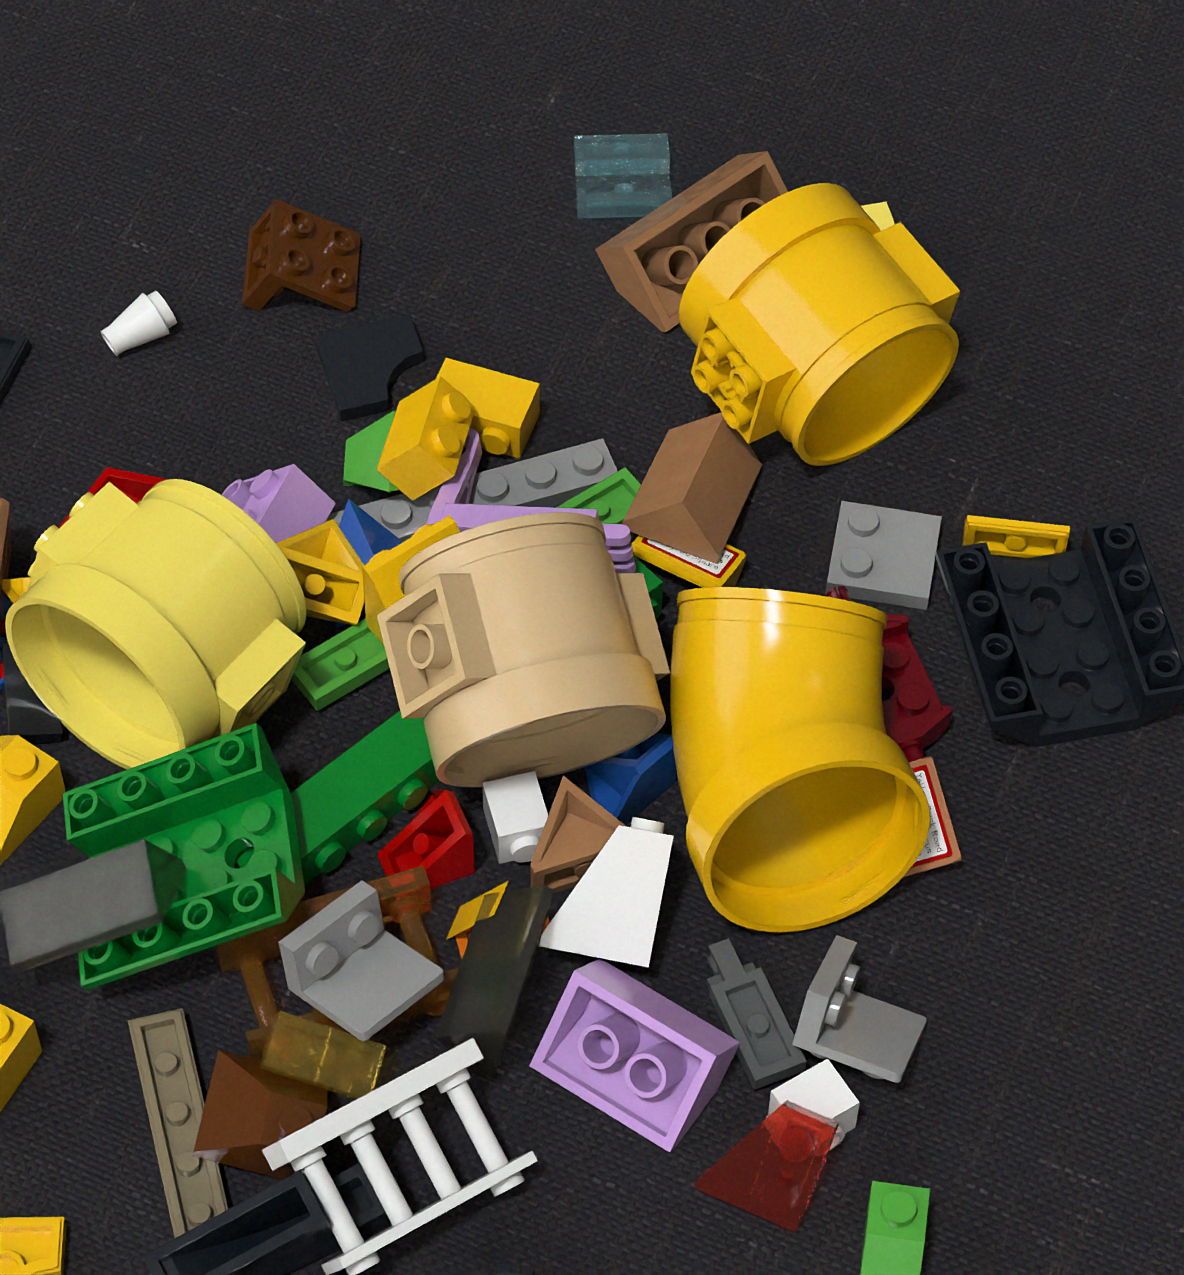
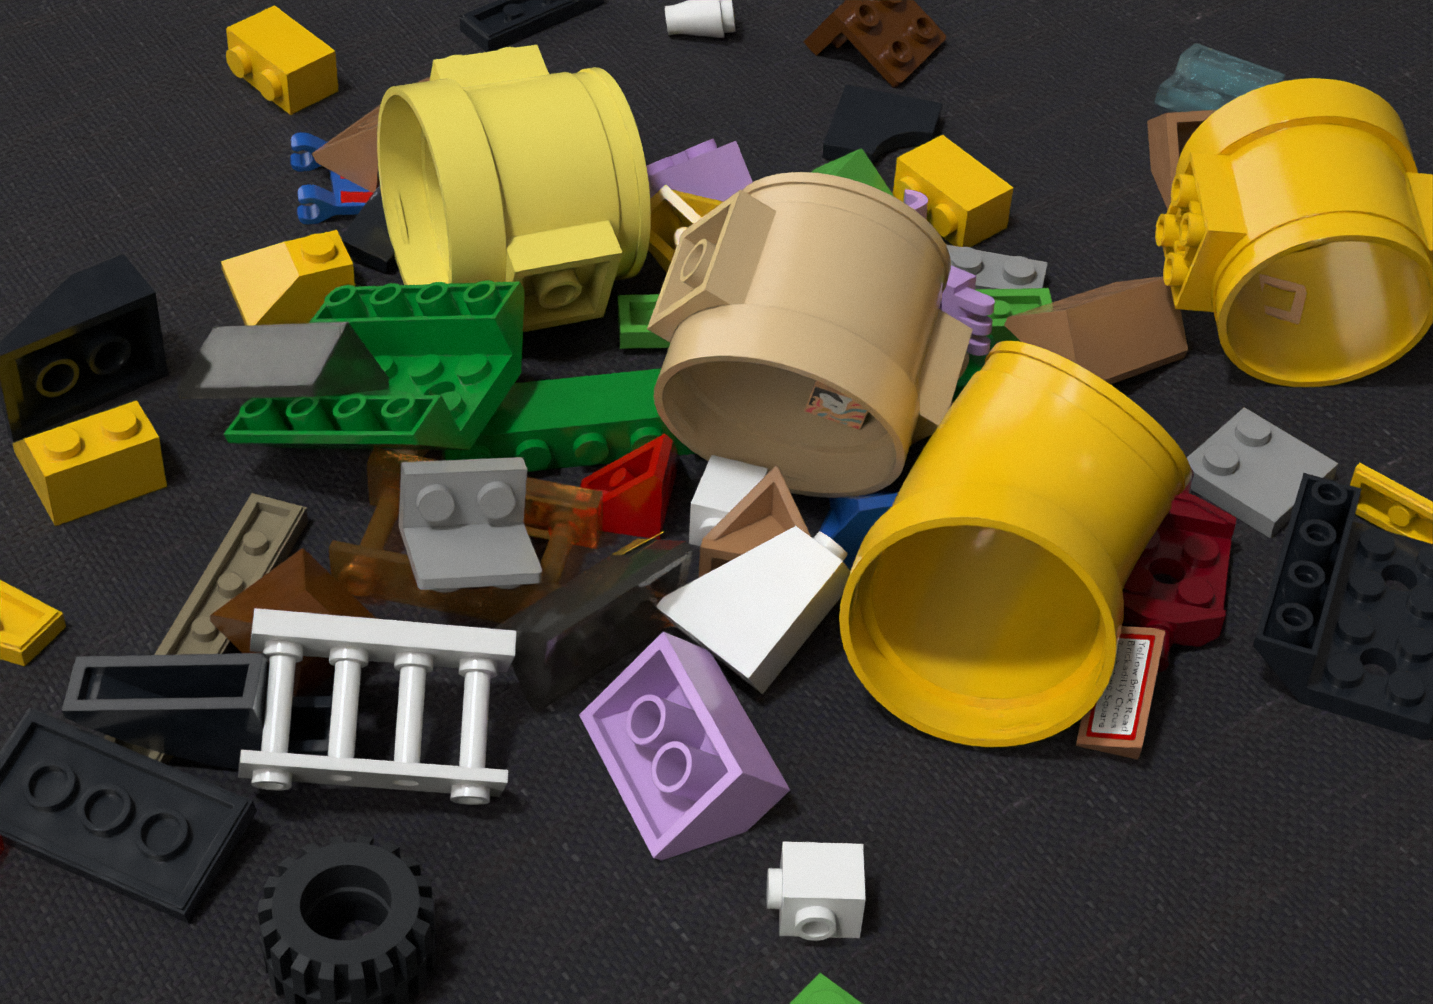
camera: 30 degrees right, 10 degrees down
clear yellow hinge [259,1011,387,1099] -> none
yellow brick [376,376,476,501] -> none
clear red wing [694,1100,839,1232] -> none
dark grey hinge [706,938,807,1090] -> none
light grey bracket [792,935,927,1083] -> none

